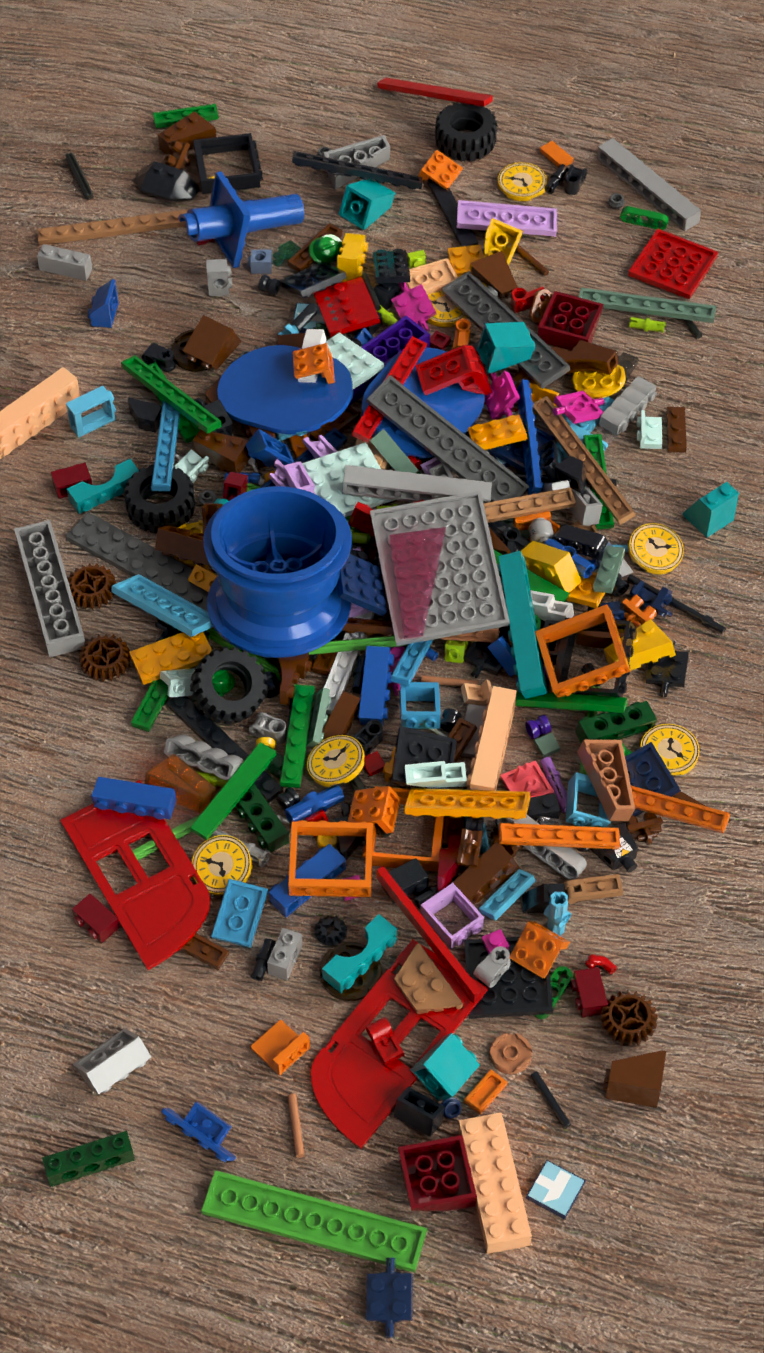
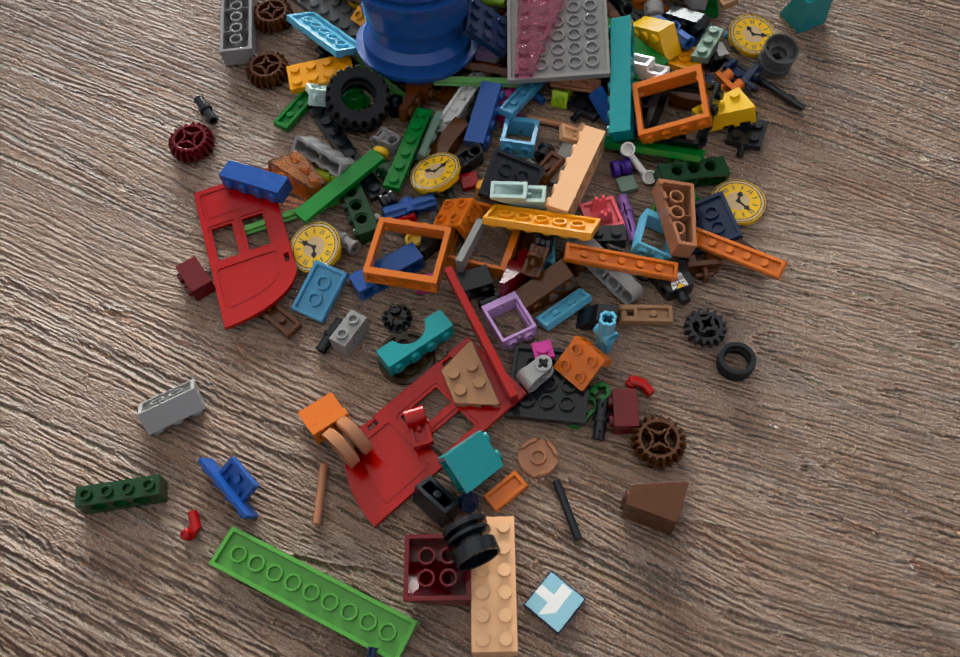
camera: 15 degrees right, 5 degrees up
none -> dark red gear [168,122,215,164]
none -> red arm [180,510,202,541]
none -> black pin [194,95,219,125]
none -> nougat wheel [322,415,374,468]
none -> black wheel [442,513,501,571]
none -> light grey tile [455,218,484,272]
none -> black pin [592,398,609,441]
none -> white bar [620,142,655,184]
none -> black gear [684,308,728,348]
none -> black tyre [716,342,756,381]
none -> dark grey wheel [756,33,799,80]

